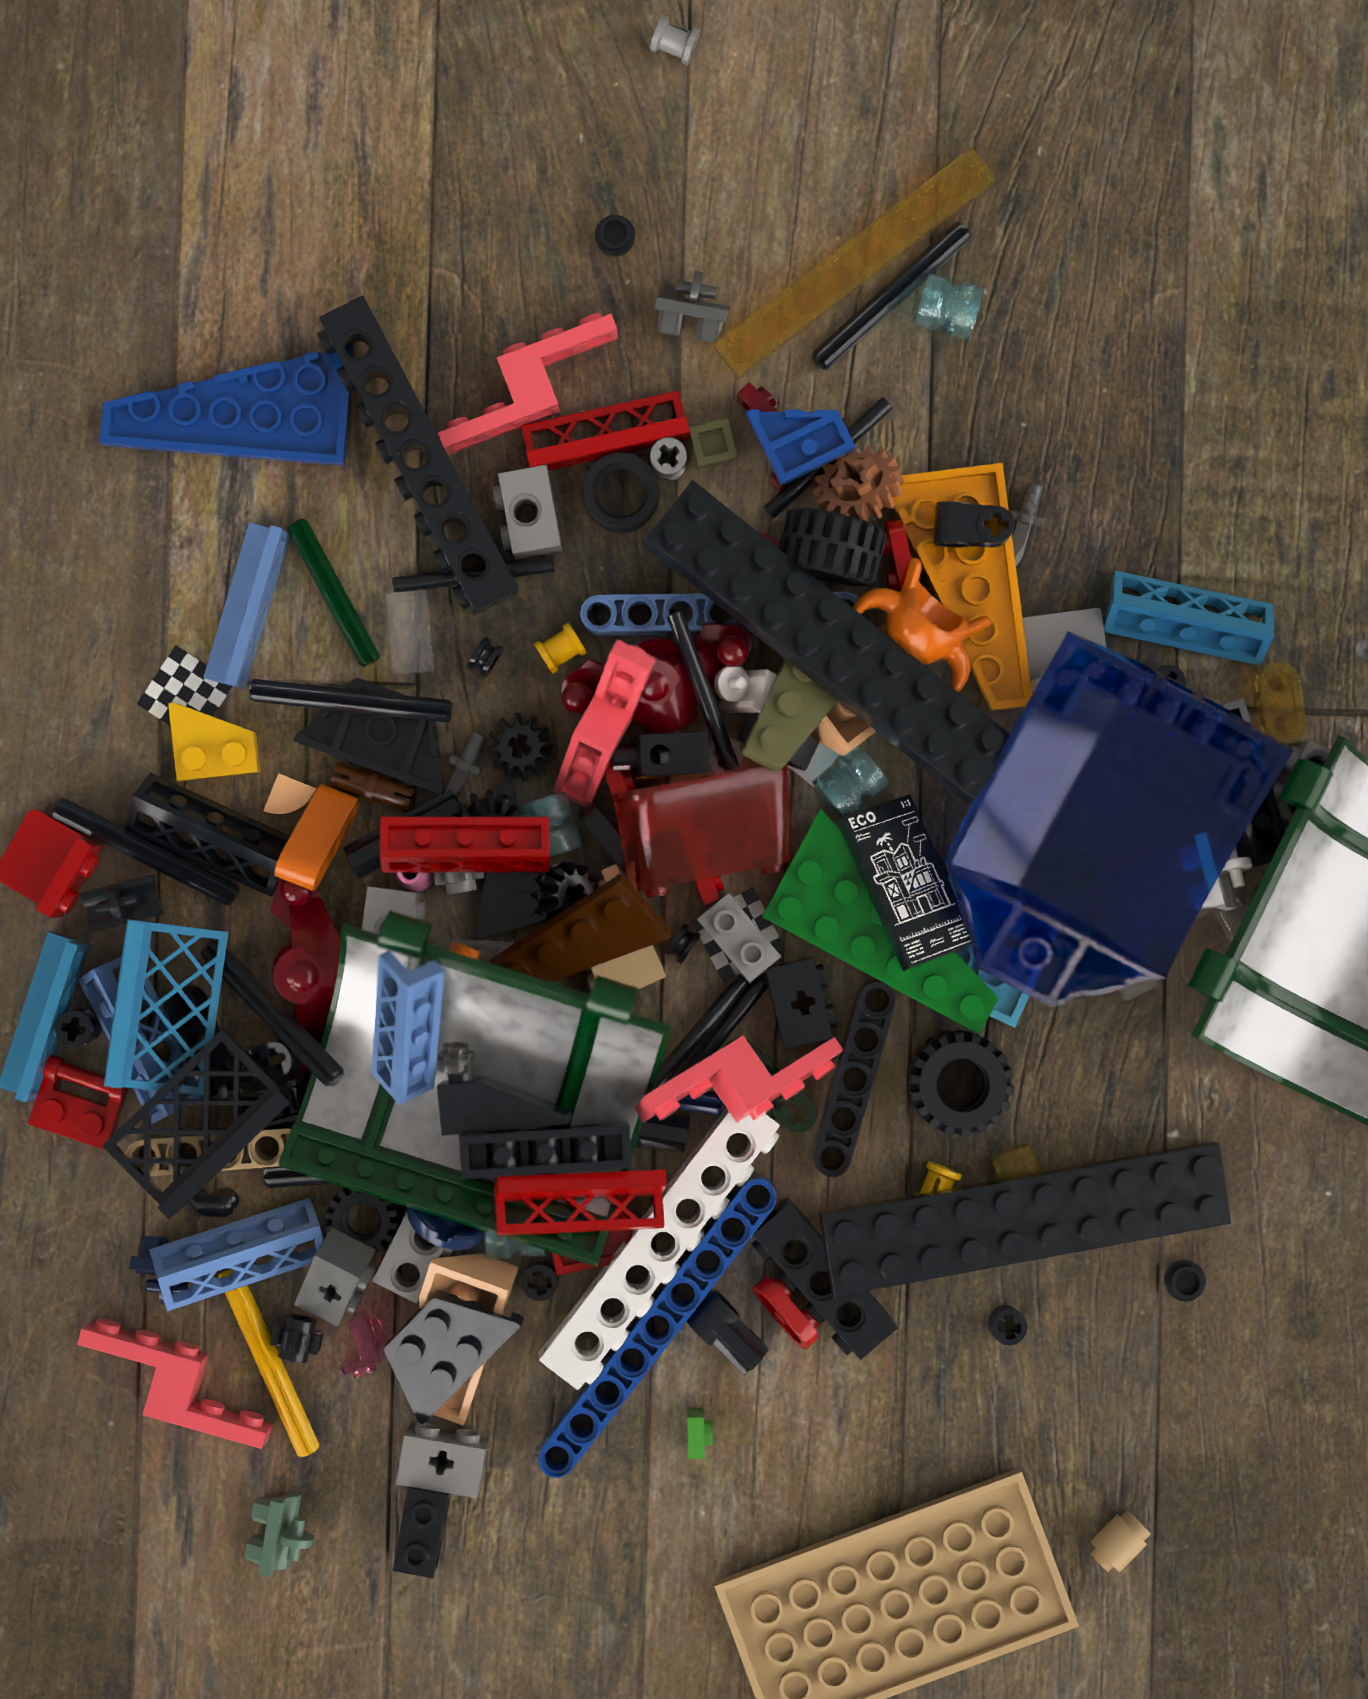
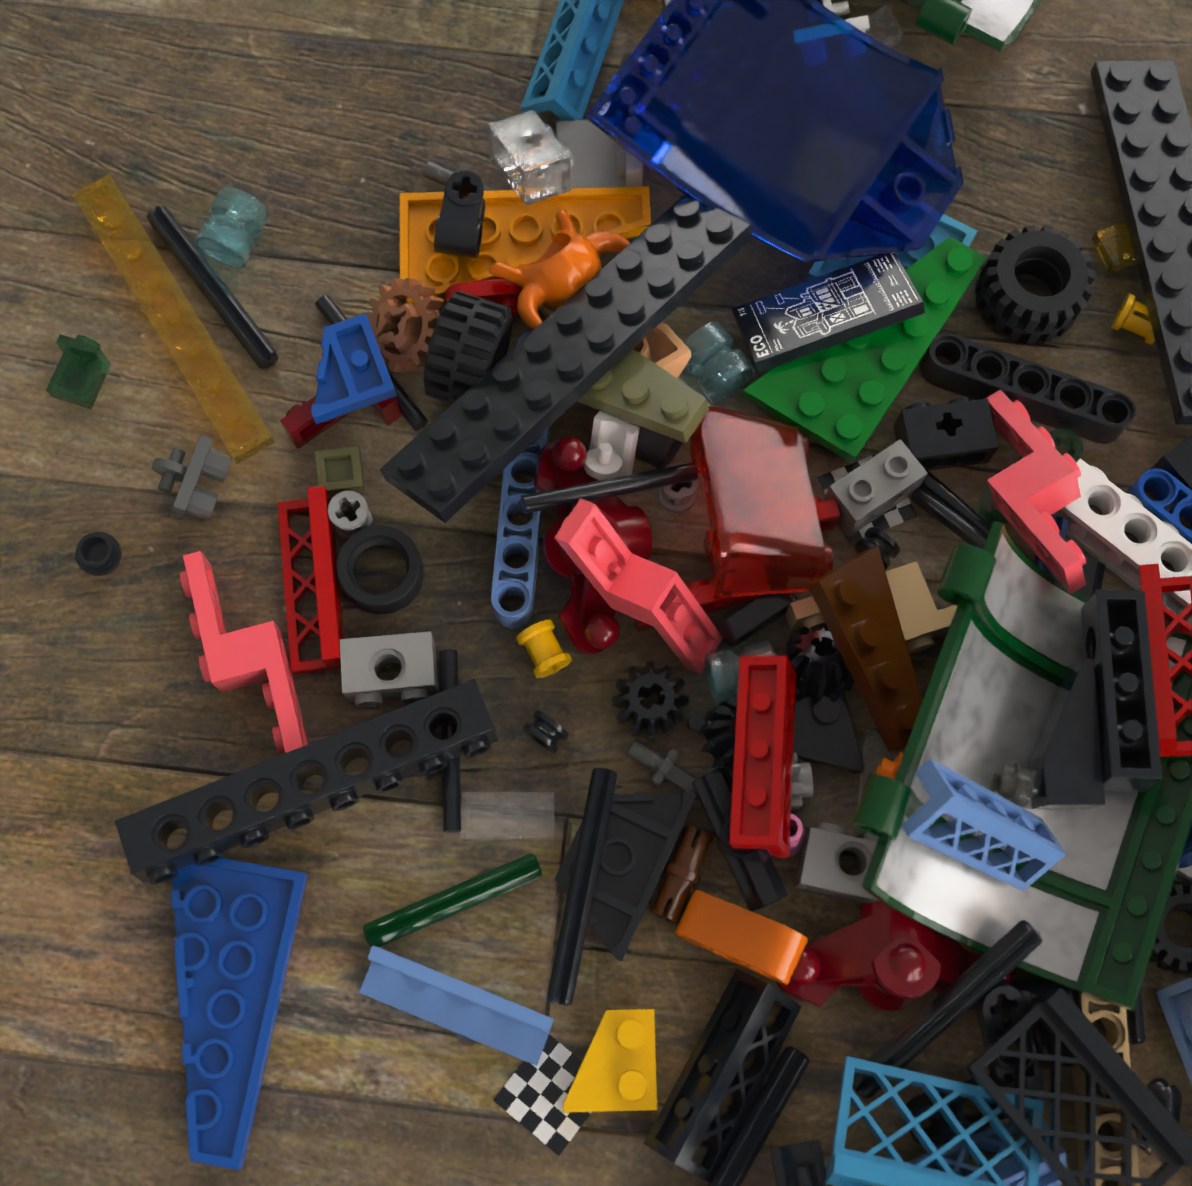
camera: 85 degrees left, 15 degrees down
light nougat tile [263,773,317,814] -> none
black torso [610,732,709,779] -> none
none -> clear green bracket [46,334,111,409]
none -> clear brick [488,110,574,206]

